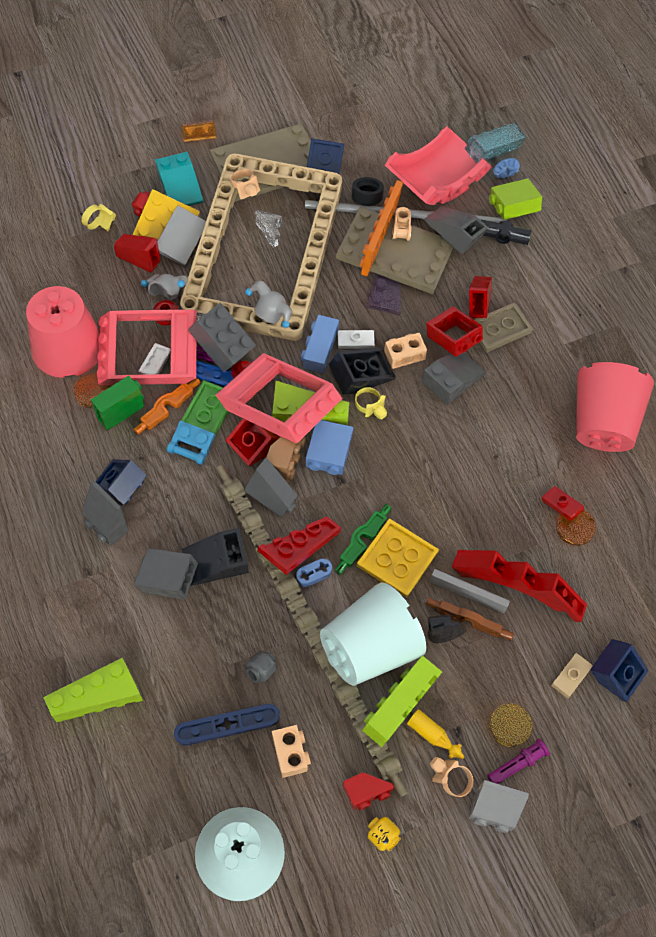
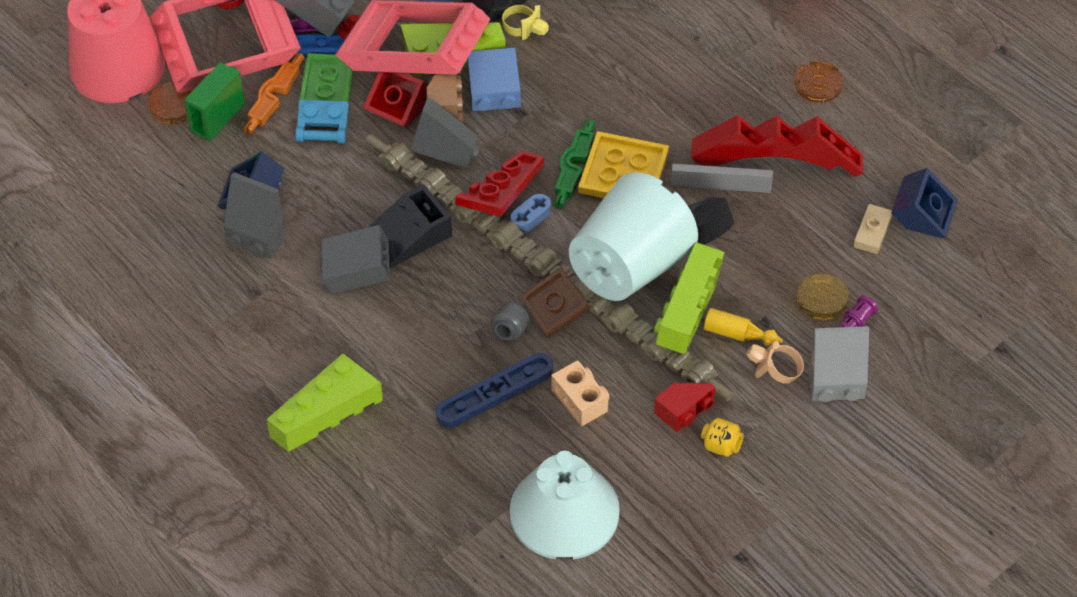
camera: 15 degrees left, 10 degrees down
white plate [138,343,171,375] -> none
dark orange piece [426,597,514,641] -> none
red plate [542,486,584,521] -> none
none -> reddish brown tile [519,267,591,338]

